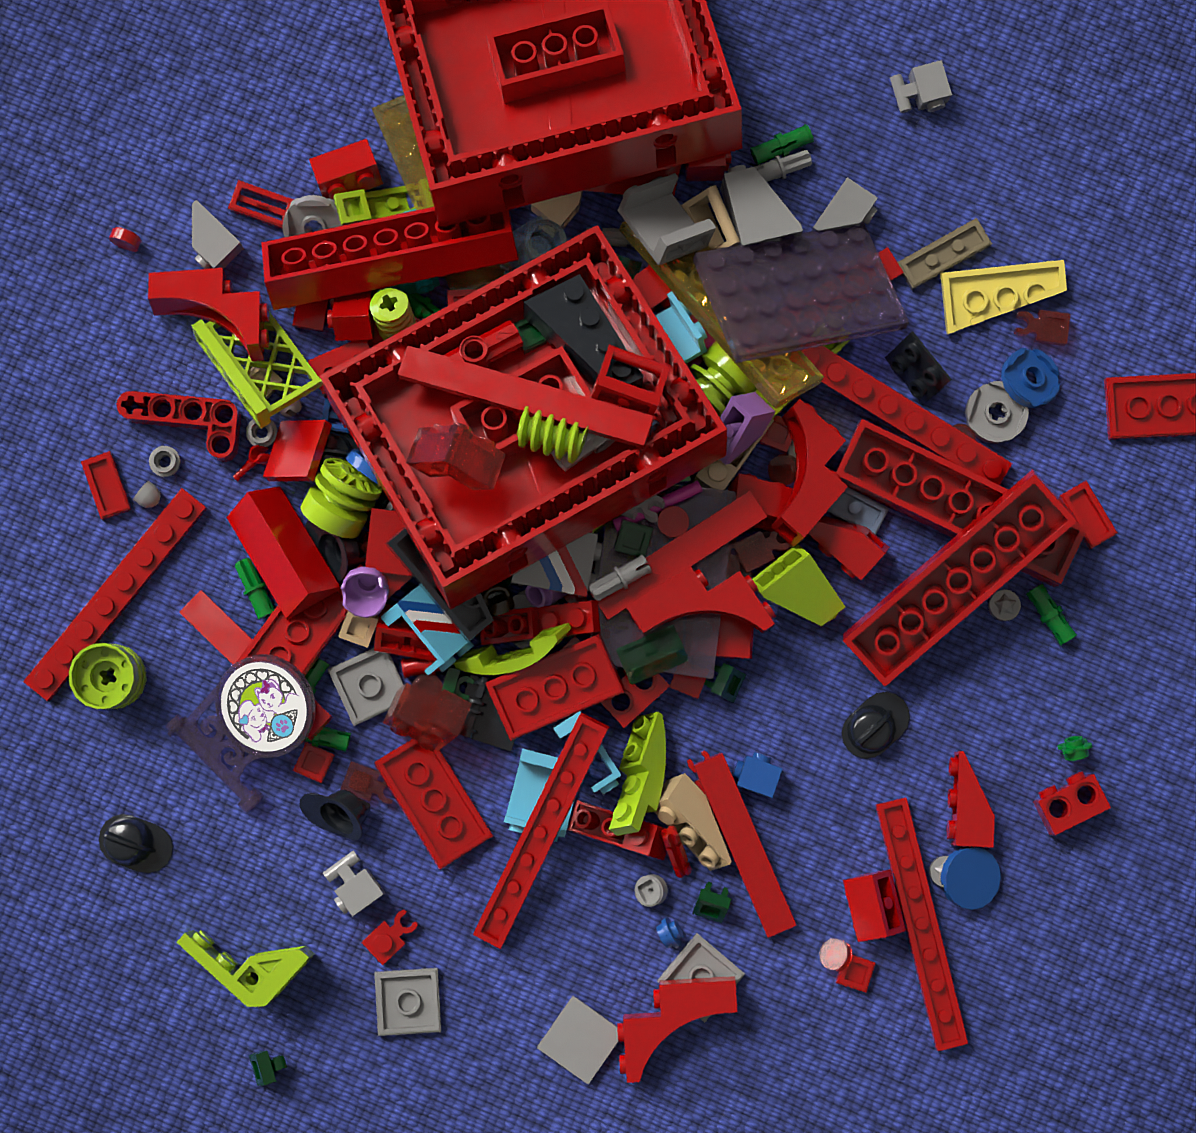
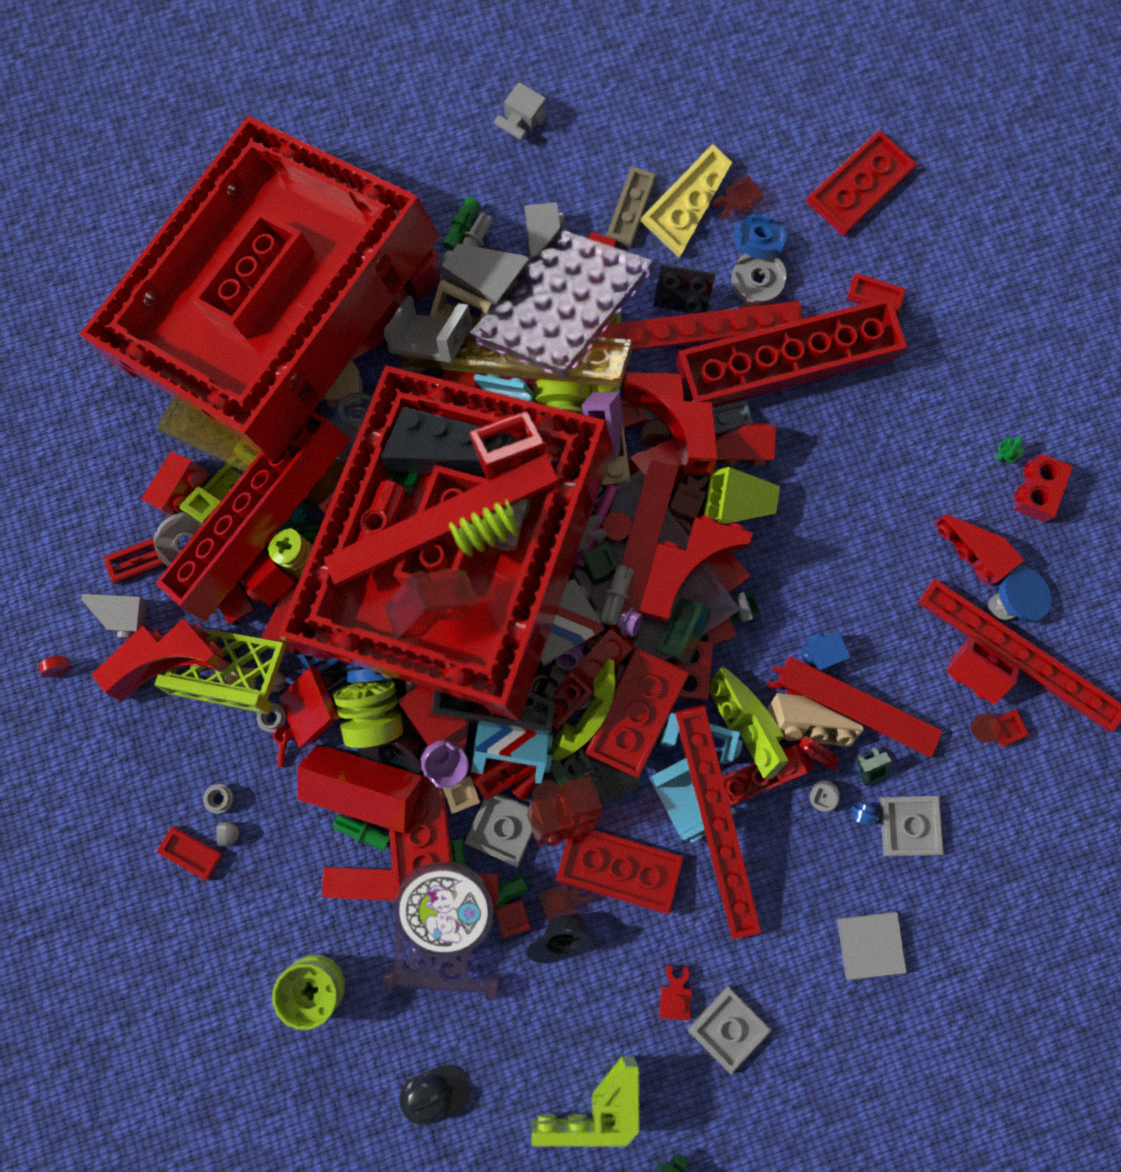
camera: 40 degrees left, 5 degrees down
red plate [23,488,207,702] -> none
red beam [116,391,241,462] -> none
light grey brick [323,850,385,917] -> none
red arch [617,976,737,1083] -> none
black piece [841,692,910,759] -> none
red brick [843,469,1077,687] -> none
light grey tile [988,590,1021,621] -> none
green pin [1026,583,1077,646] -> none
none -> medium lavender plate [618,608,643,637]

